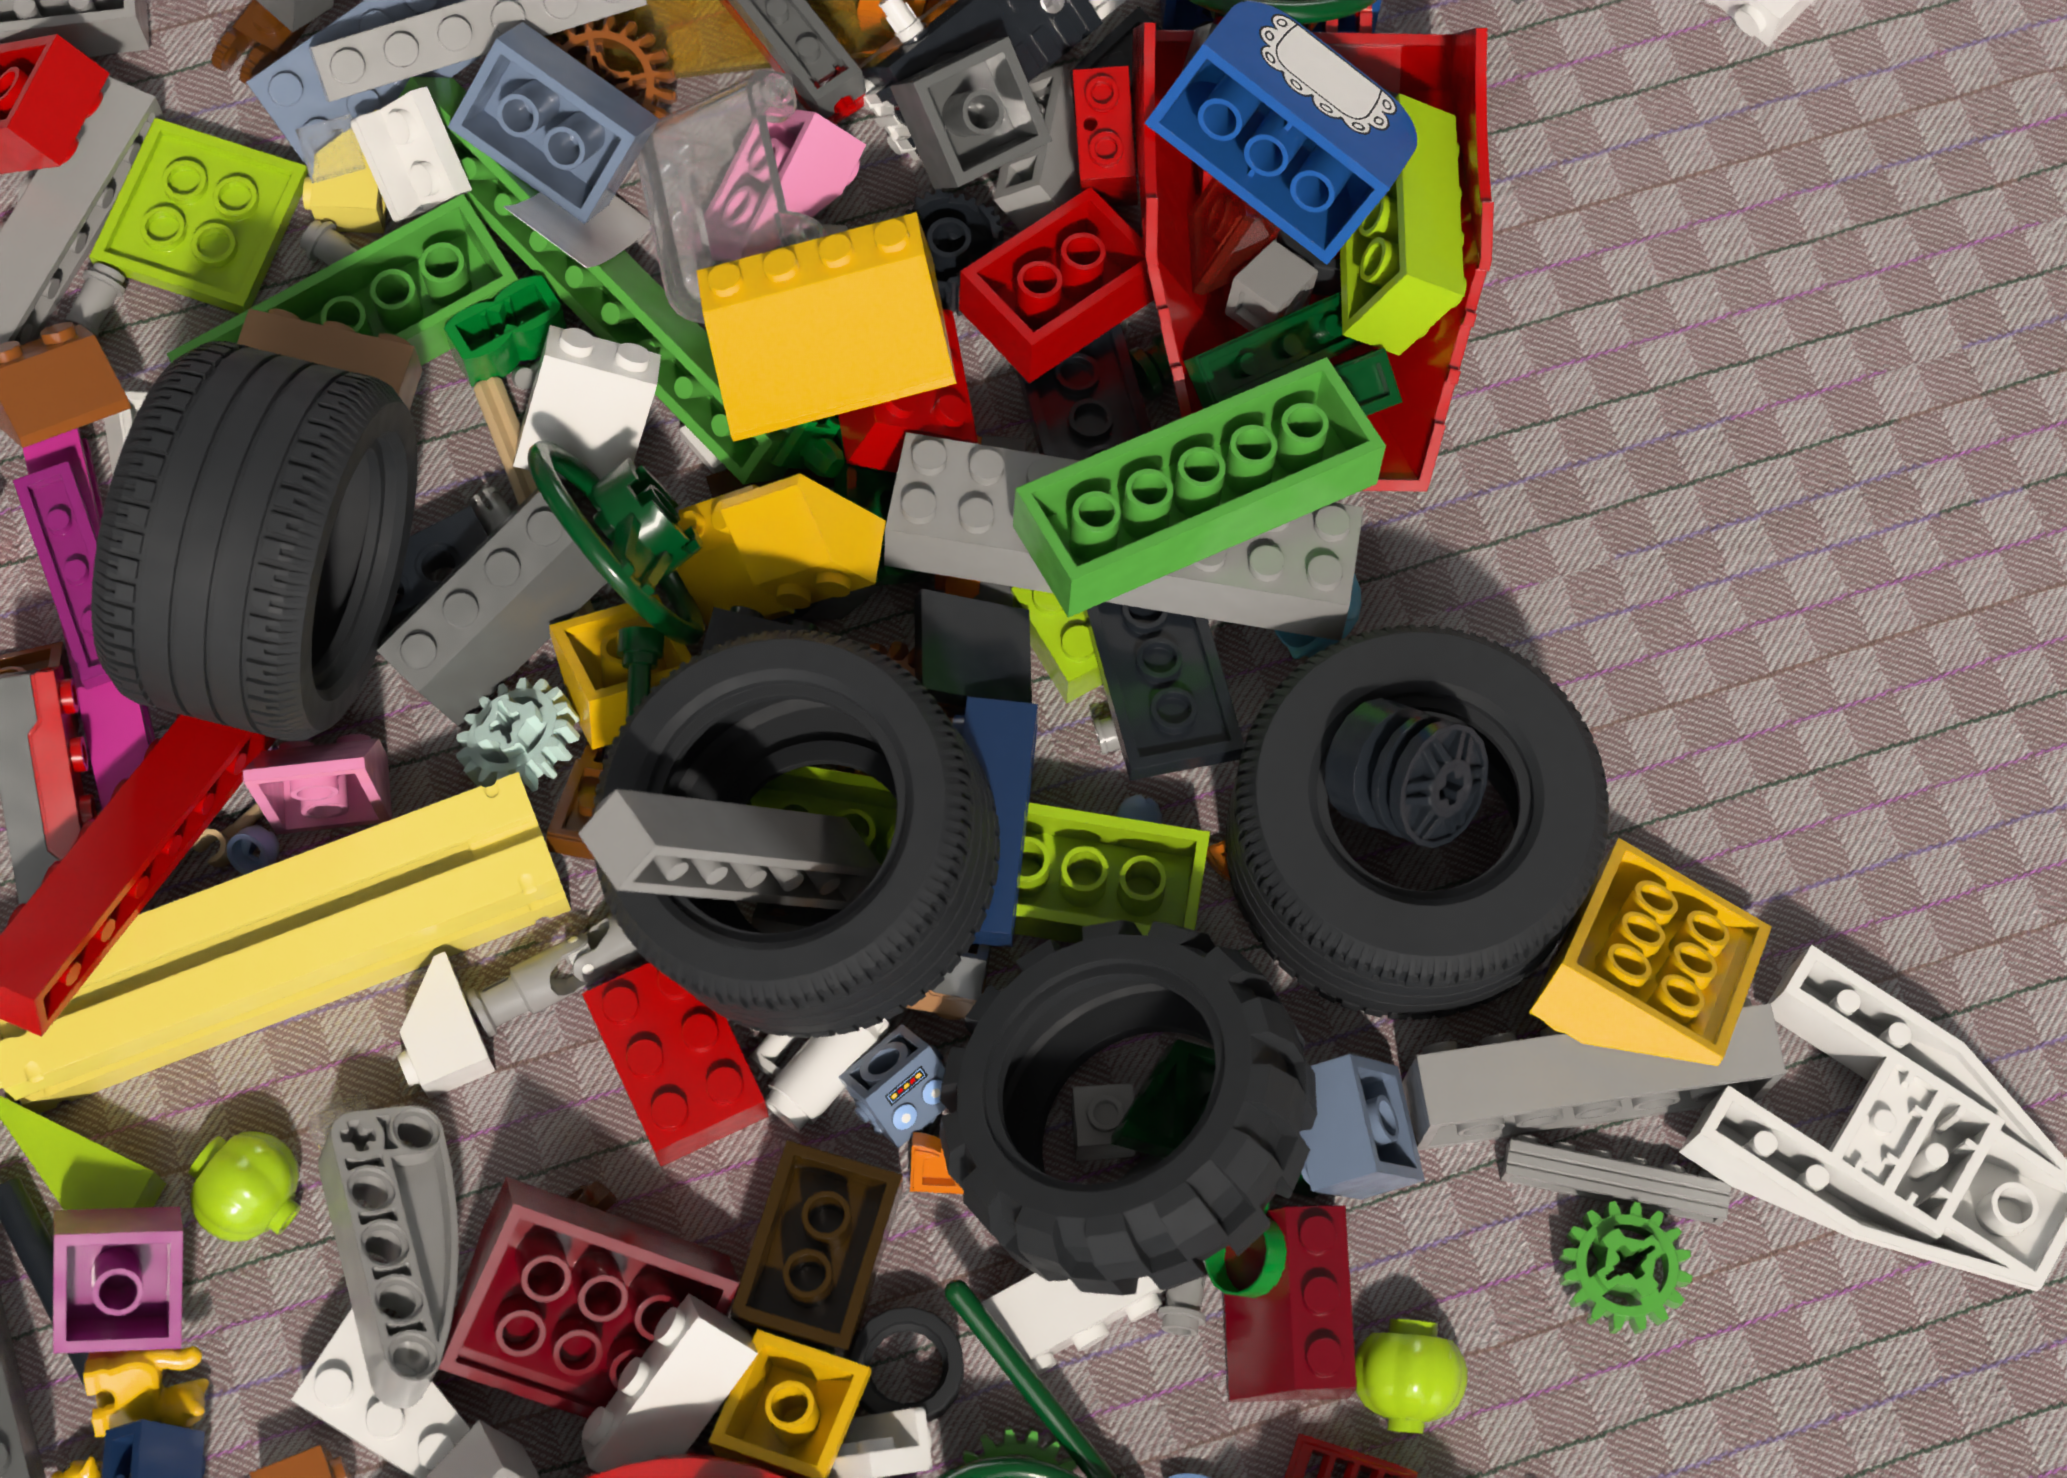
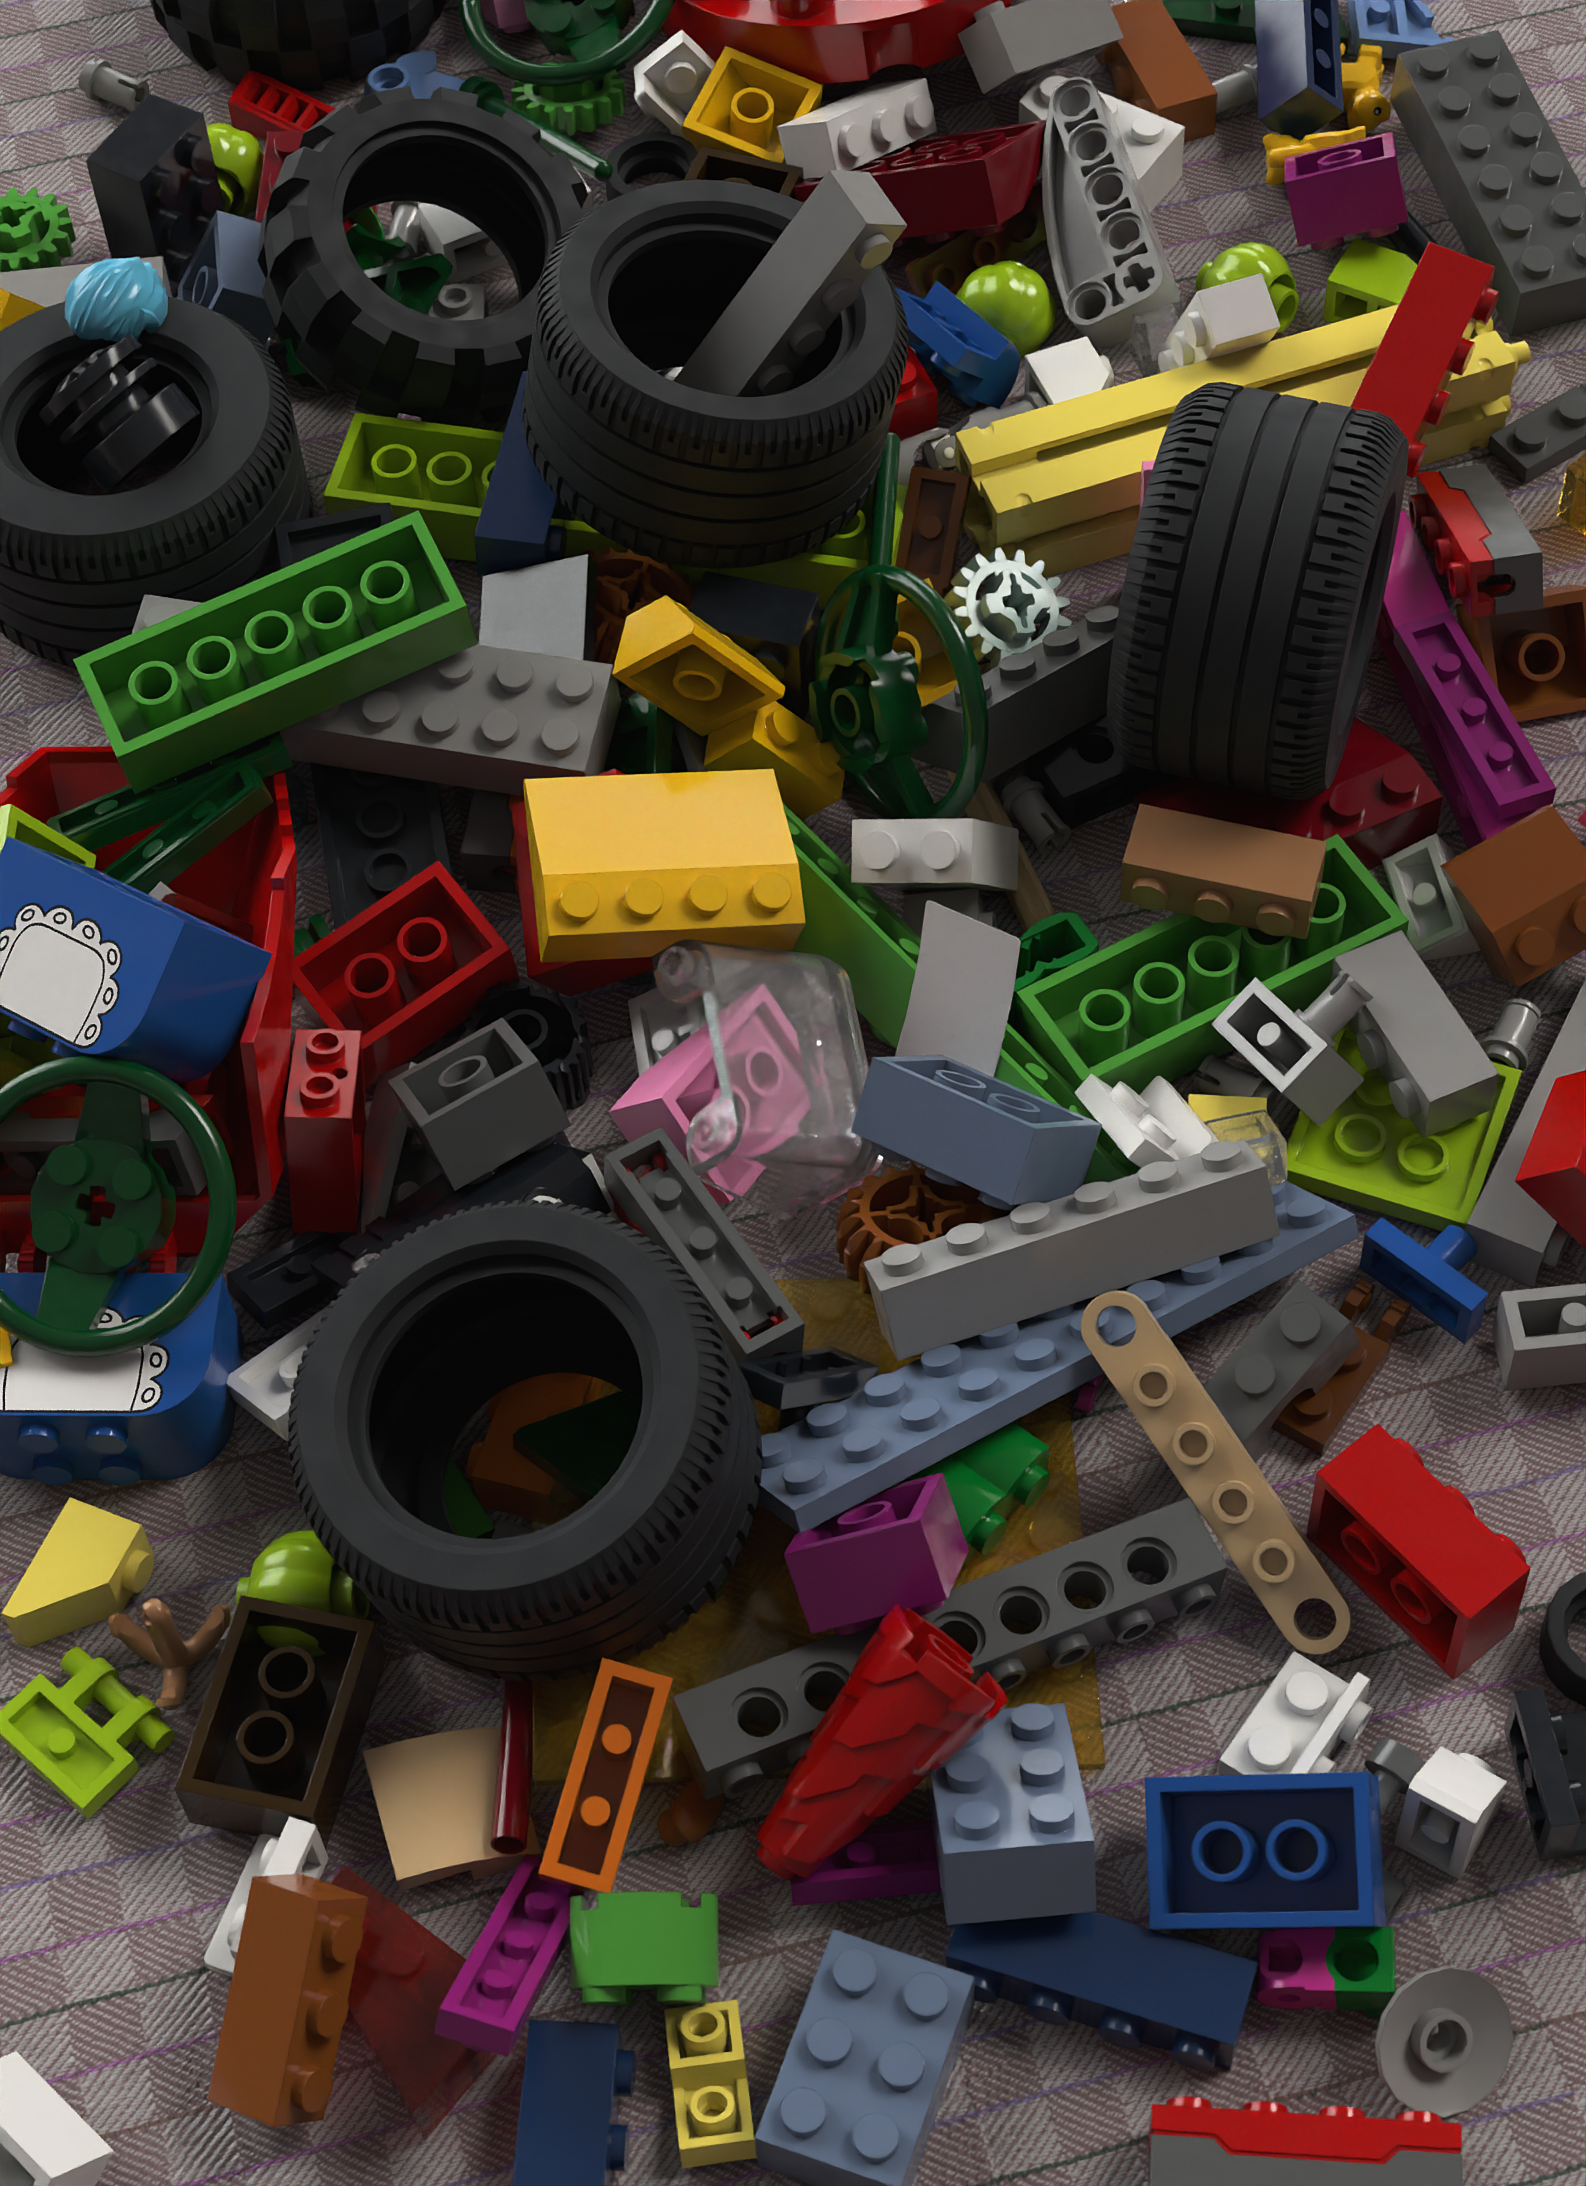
camera: 170 degrees left, 15 degrees down
none -> medium azure hair [65,257,168,343]
none -> black brick [86,93,226,298]
none -> blue brick [895,281,1020,409]
none -> lime plant [956,261,1057,357]
none -> white brick [1158,273,1281,373]
none -> light grey brick [1211,969,1373,1126]
none -> light grey brick [1330,930,1499,1138]
none -> blue tile [1359,1217,1488,1344]

